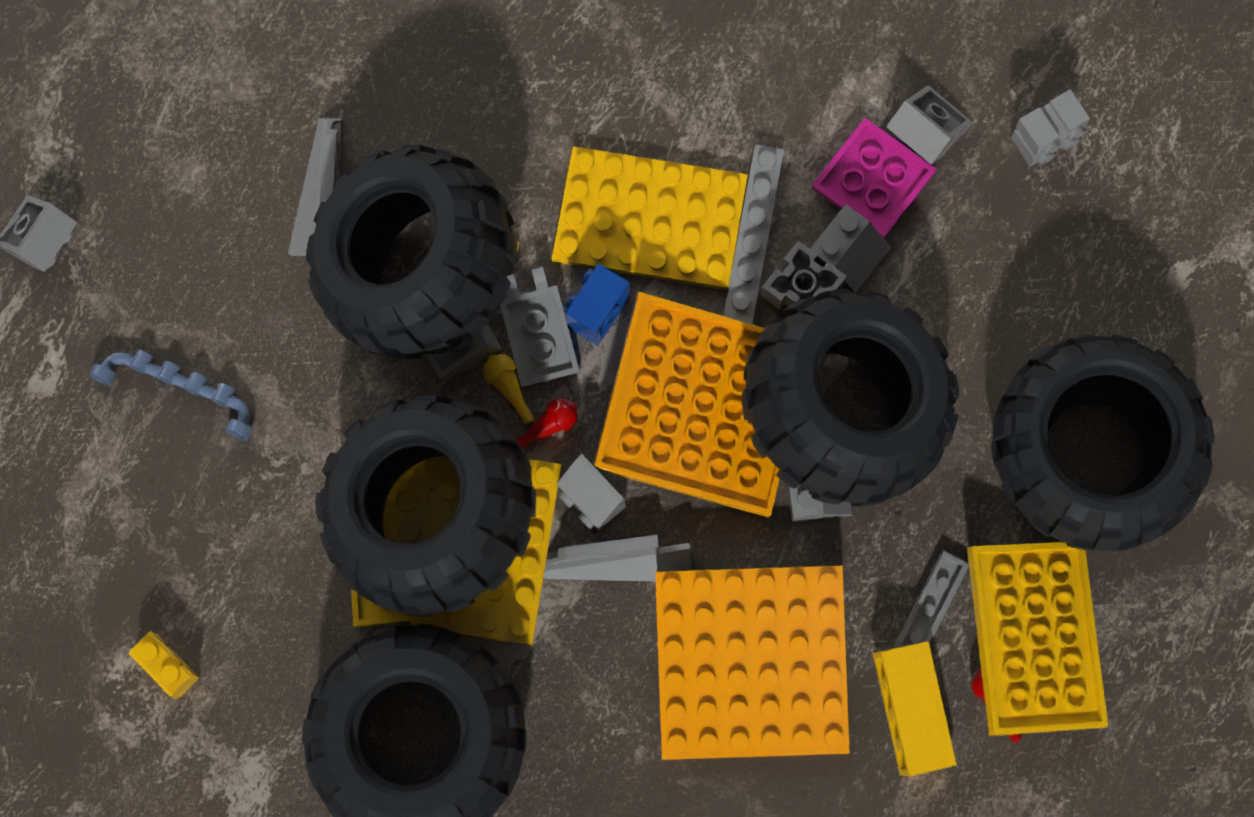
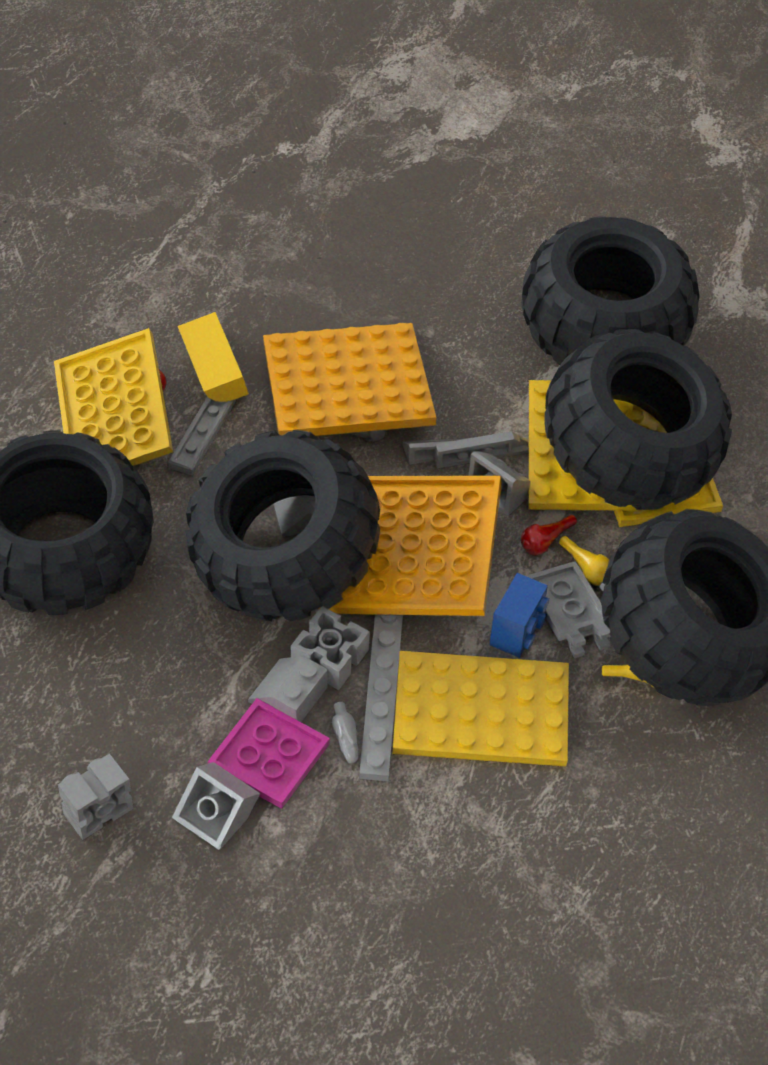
camera: 165 degrees right, 25 degrees down
none -> light grey piece [332,702,359,764]

